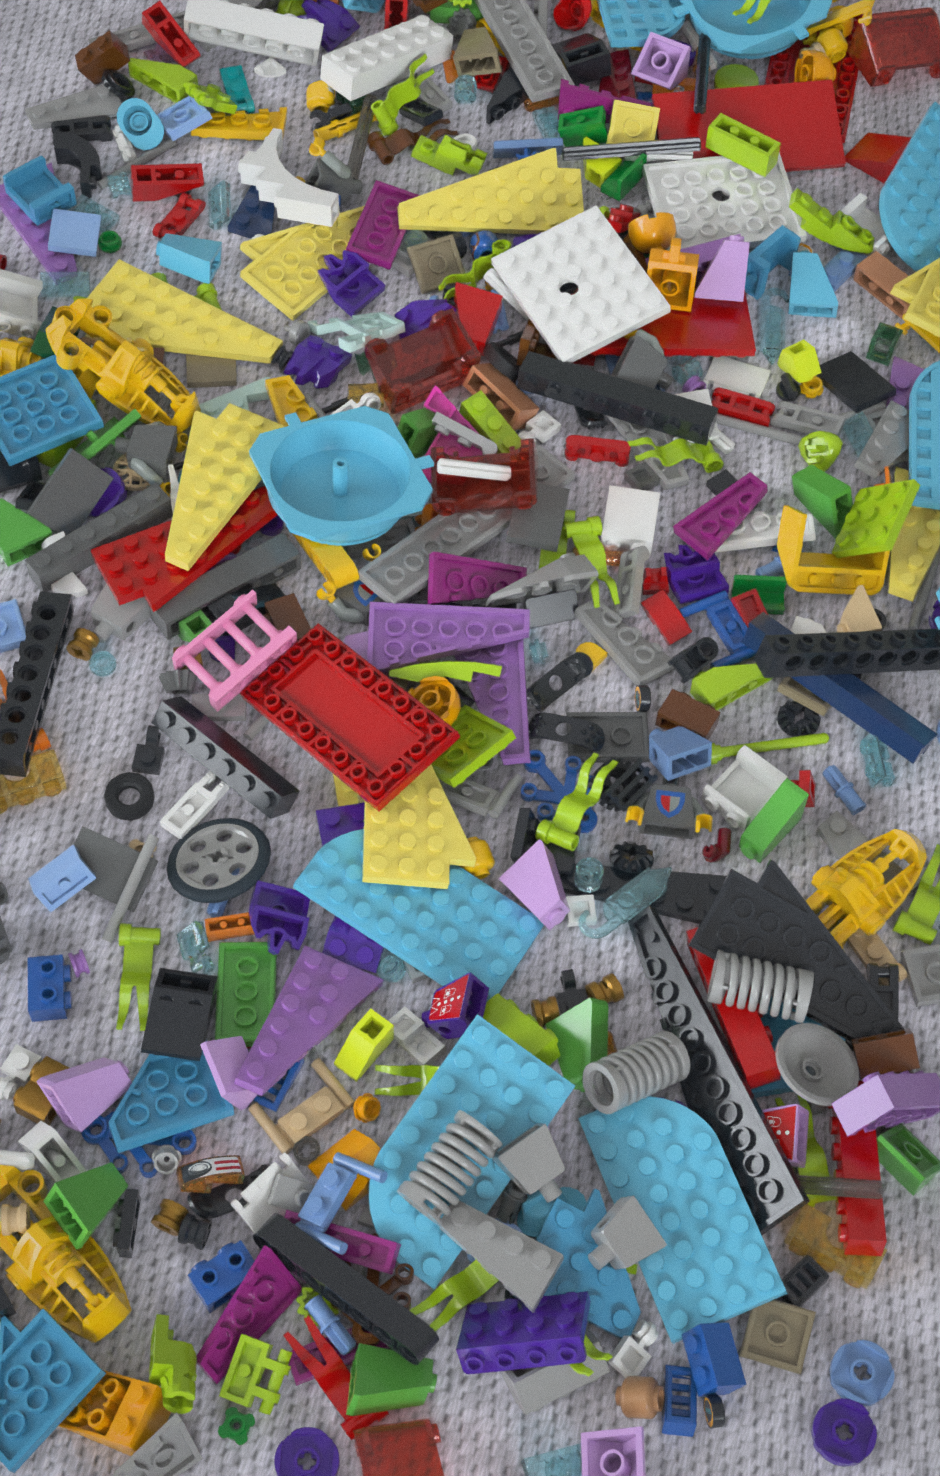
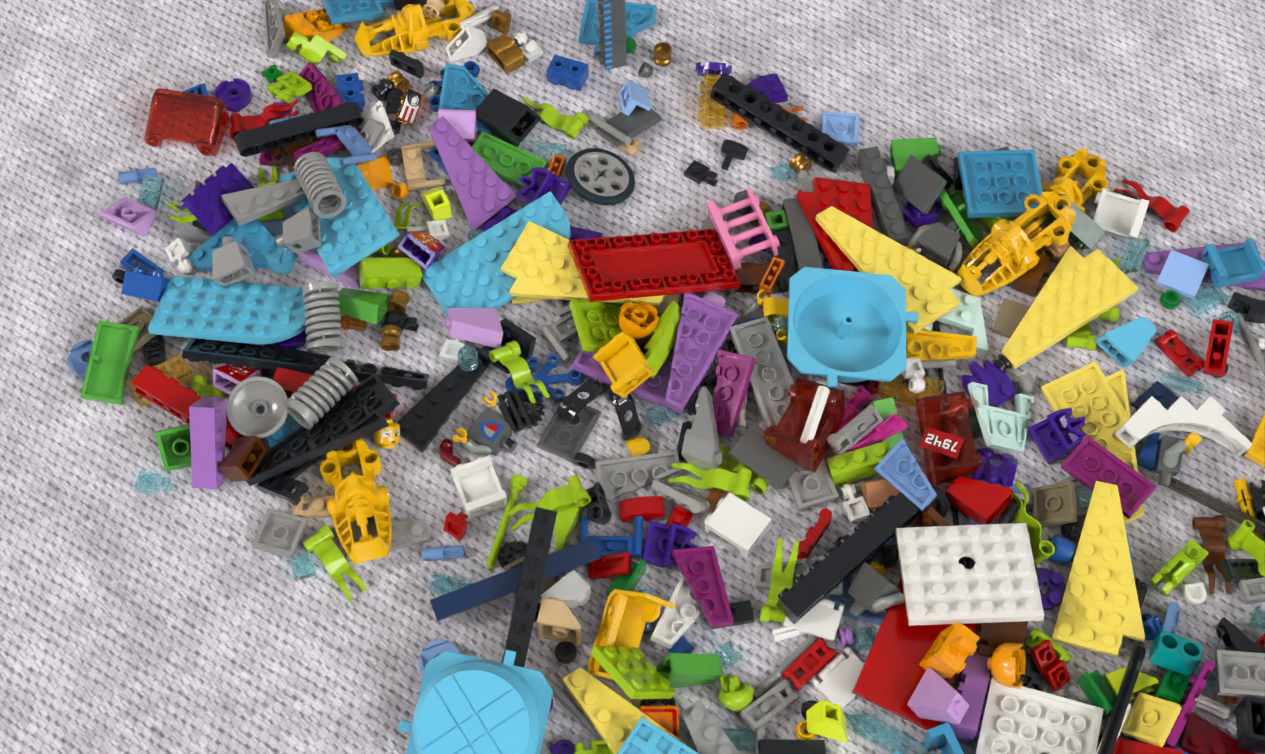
camera: 120 degrees right, 0 degrees up
lavender slope [36,1057,132,1132] -> none
bright green slope [43,1162,129,1250] -> none
white tile [51,572,88,598] -> none
medium lavender bush [68,949,90,978] -> none
black tyre [104,772,155,821] -> none
black brick [151,696,300,819] -> none
white hinge [160,771,230,839] -> none
bright green slope [346,1343,437,1416] -> none
yellow head [460,837,495,880] -> none
clear light blue plate [578,867,672,939] -> none
black gear [609,841,654,873] -> none
medium nougat head [615,1376,665,1419] -> none
dark grey plate [624,461,660,491] -> none
medium blue torso [649,726,712,781] -> none
reddish brown brick [655,689,721,740] -> none
bright green slope [738,778,809,863] -> none
clear smoke axle [796,1175,885,1199] -> none
dark purple plate [811,1398,877,1467] -> none
none -> bright green container [80,320,140,405]
none -> lime flag [506,475,591,531]
none -> yellow panel [593,332,654,398]
none -> clear light blue wheel [714,641,742,669]
none -> black piece [721,139,749,171]
none -> orange piece [759,257,785,296]
none -> clear light blue plate [770,315,788,330]
none -> medium blue wing [874,437,937,512]
none -> red sticker [919,427,965,459]
none -> teal piece [1148,630,1203,676]

